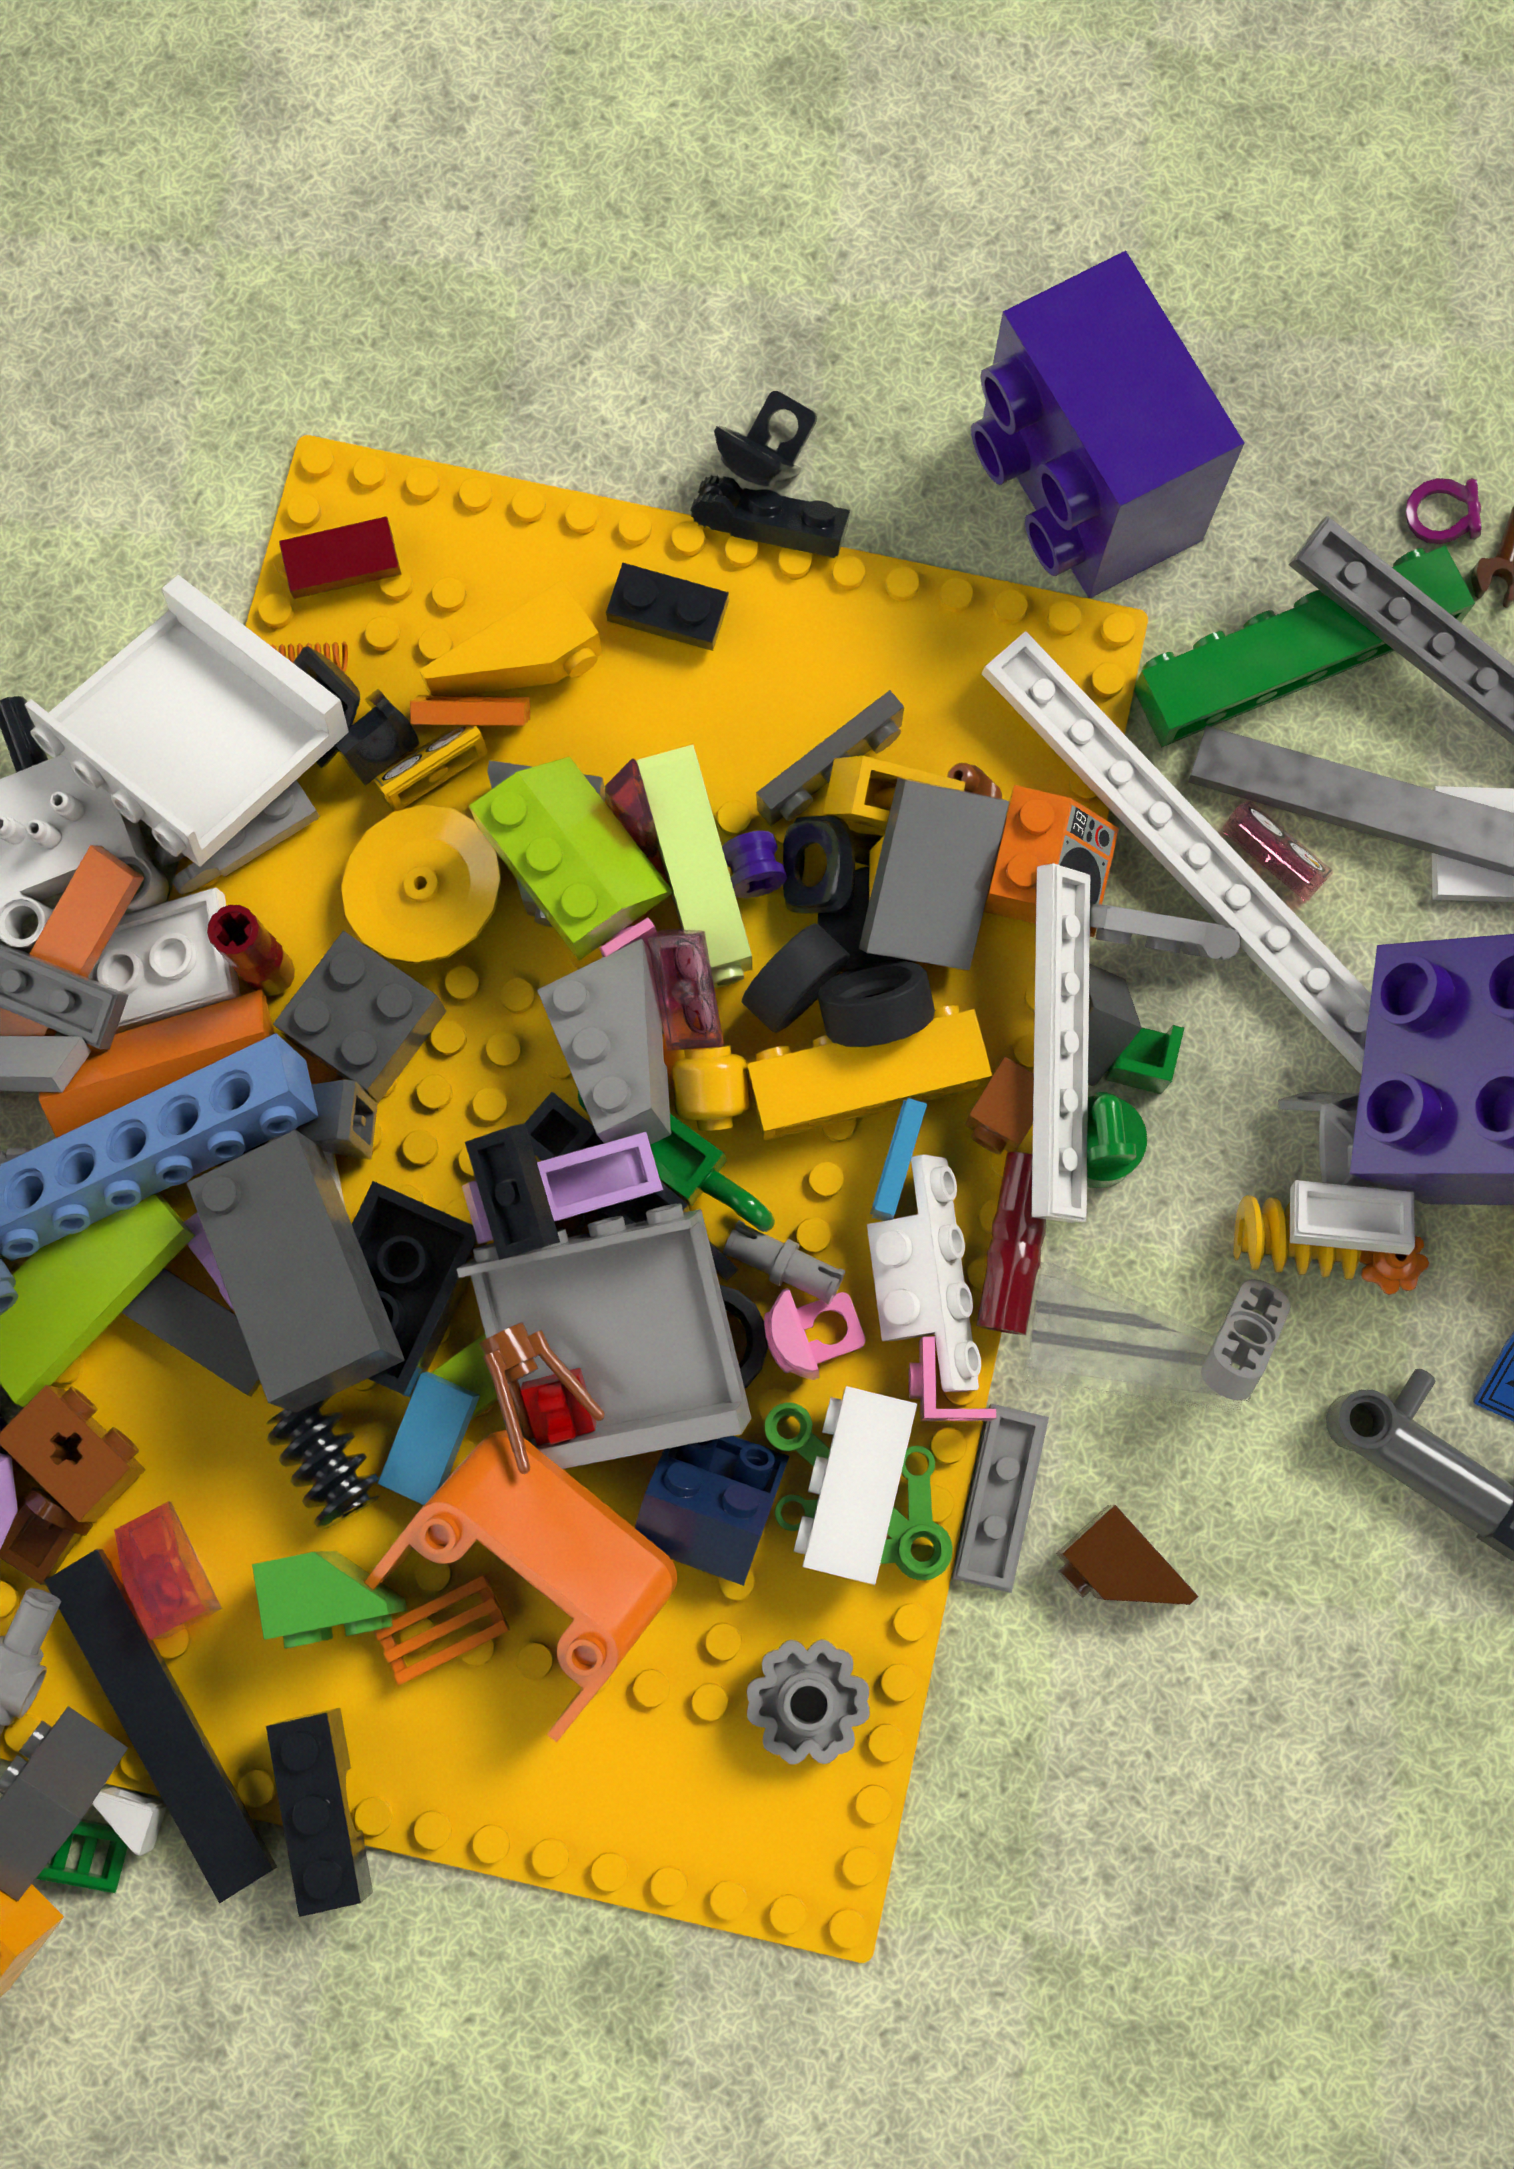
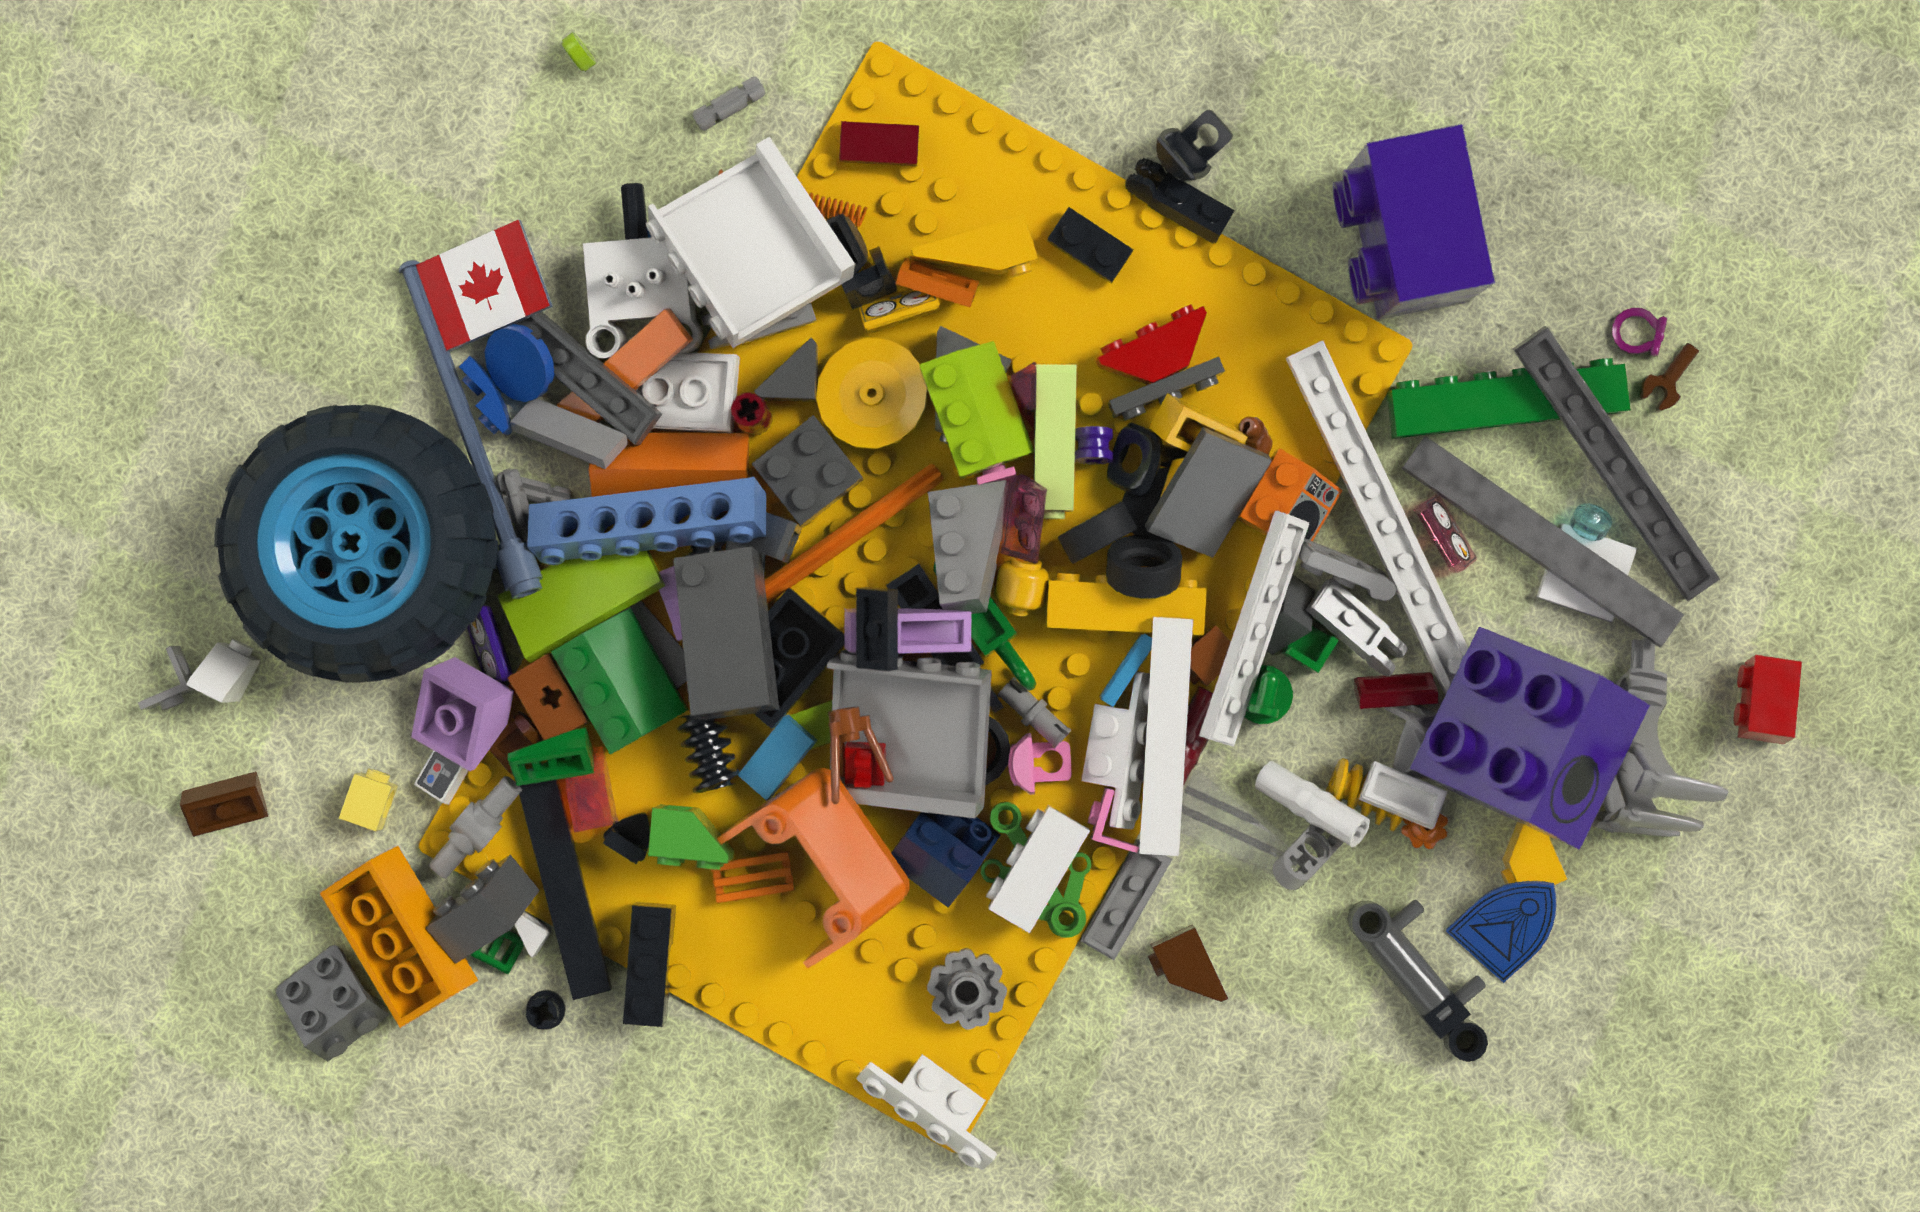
camera: 15 degrees right, 10 degrees up
none -> green slope [508,727,594,786]
none -> black bush [526,990,566,1030]
none -> green slope [551,608,689,754]
none -> black tile [603,812,650,864]
none -> light grey axle [692,76,766,131]
none -> dark grey slope [754,338,818,402]
none -> orange axle [764,464,944,604]
none -> white bracket [856,1054,997,1170]
none -> red slope [1096,304,1207,385]
none -> white tile [1139,617,1193,856]
none -> white axle [1255,761,1370,847]
none -> light grey hinge [1305,578,1408,676]
none -> dark red tile [1354,672,1438,709]
none -> clear light blue tile [1570,503,1612,541]

